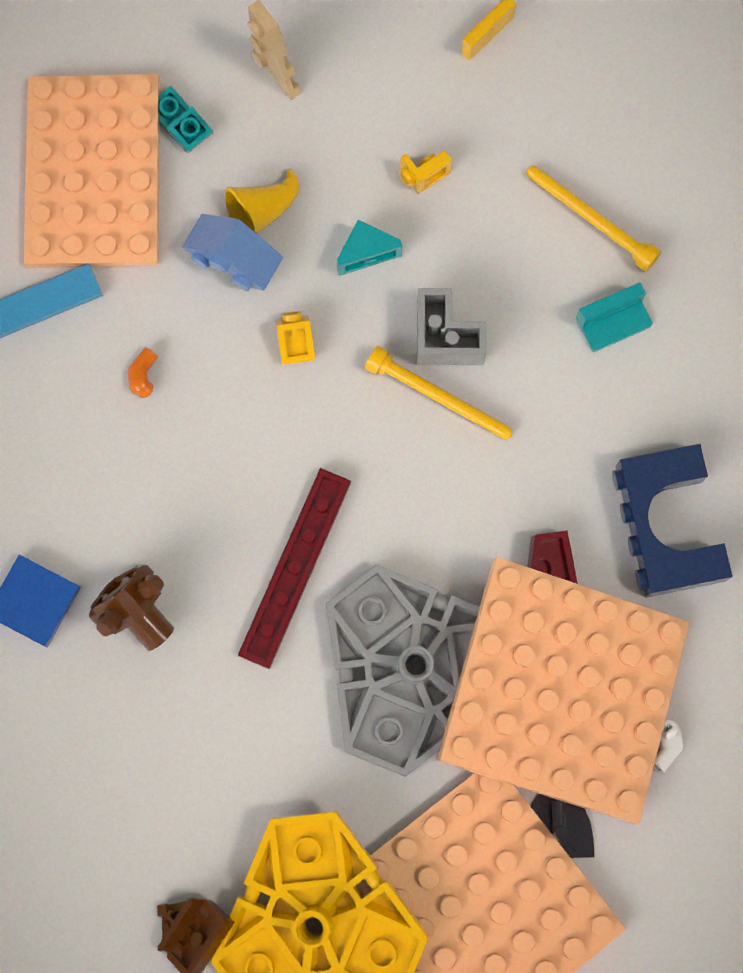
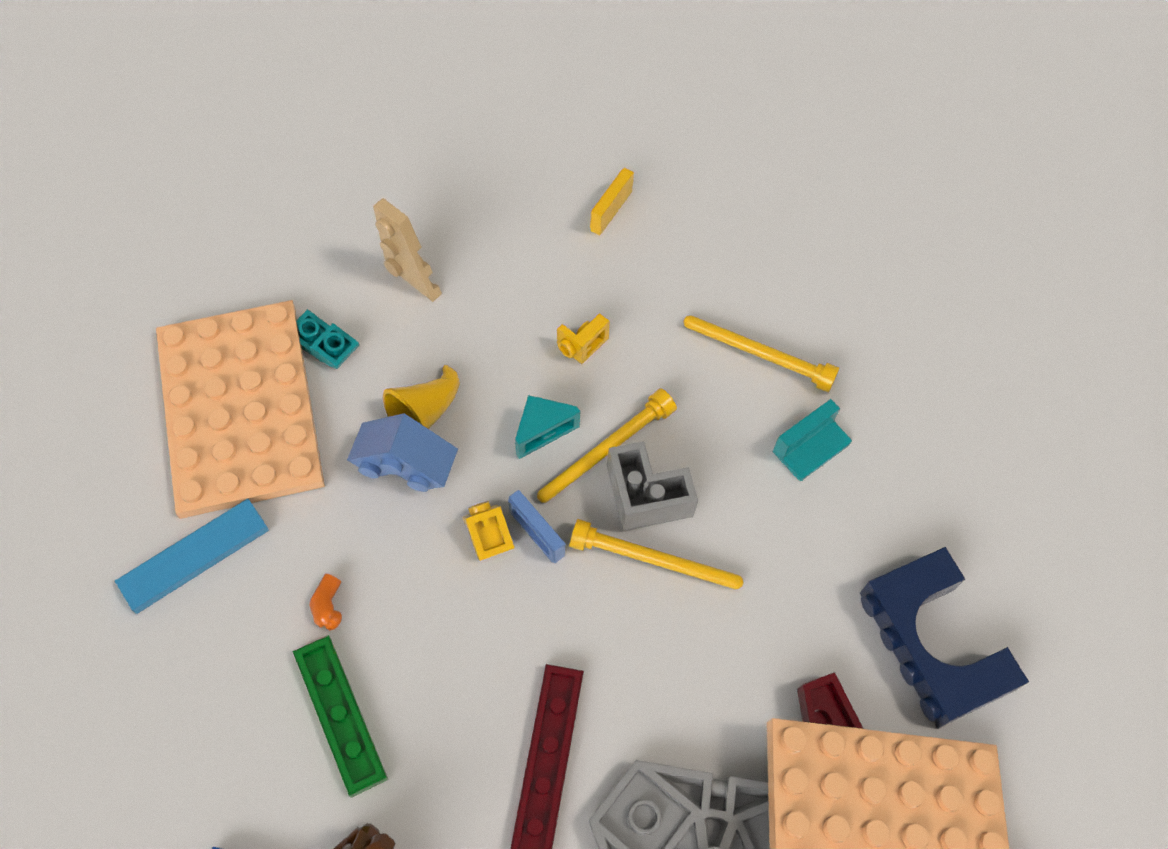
camera: 15 degrees left, 15 degrees down
none -> green tile [292,635,389,798]
none -> medium blue tile [508,490,565,563]
none -> yellow piece [537,388,677,503]

